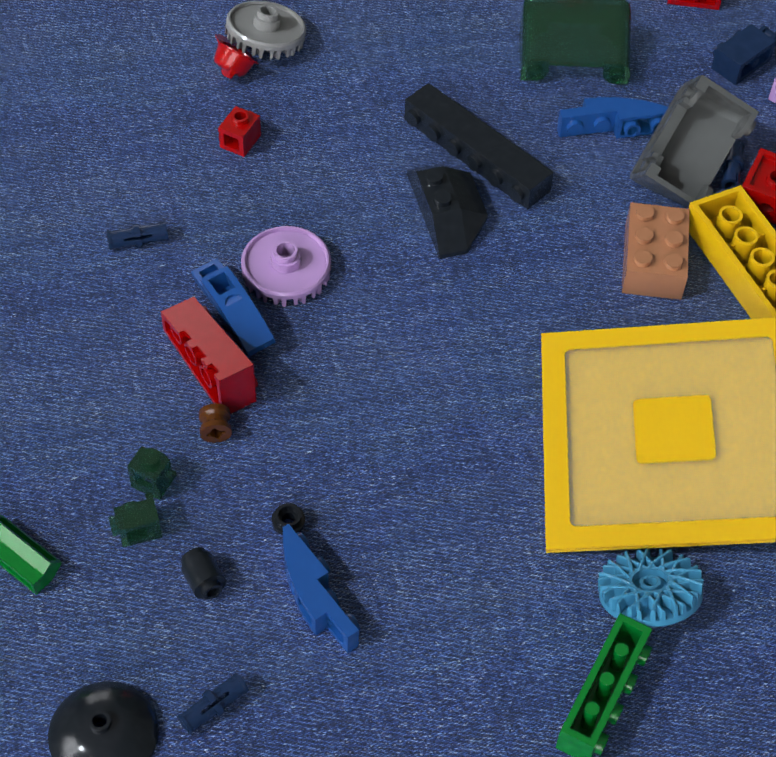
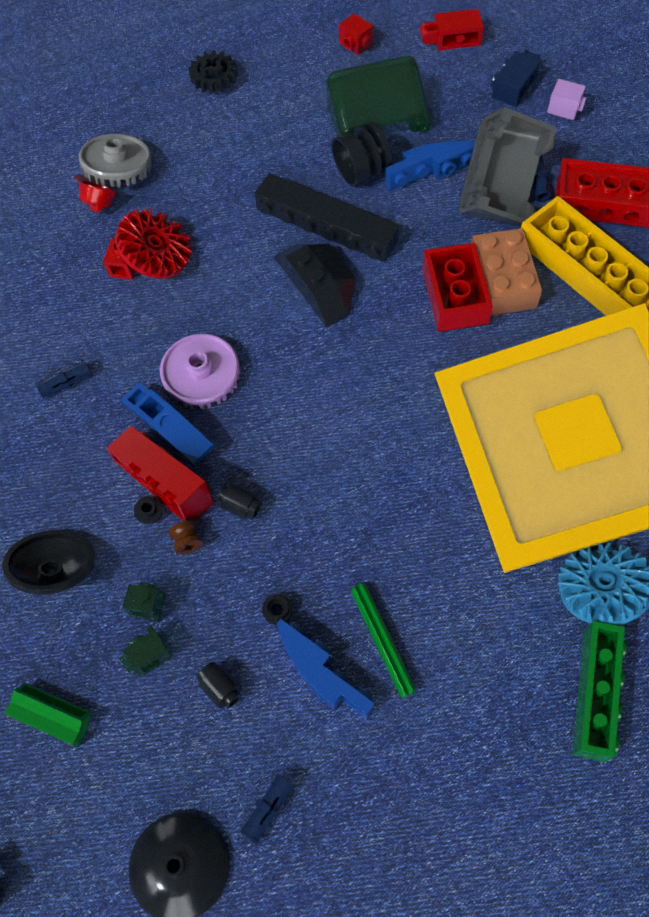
camera: 10 degrees left, 10 degrees up
none -> black dish [2,530,95,595]
none -> red wheel [115,208,192,279]
none -> black plate [134,496,163,524]
none -> black brick [218,483,263,520]
none -> black wheel [331,121,392,186]
none -> green axle [351,583,416,698]
none -> red brick [422,243,493,332]

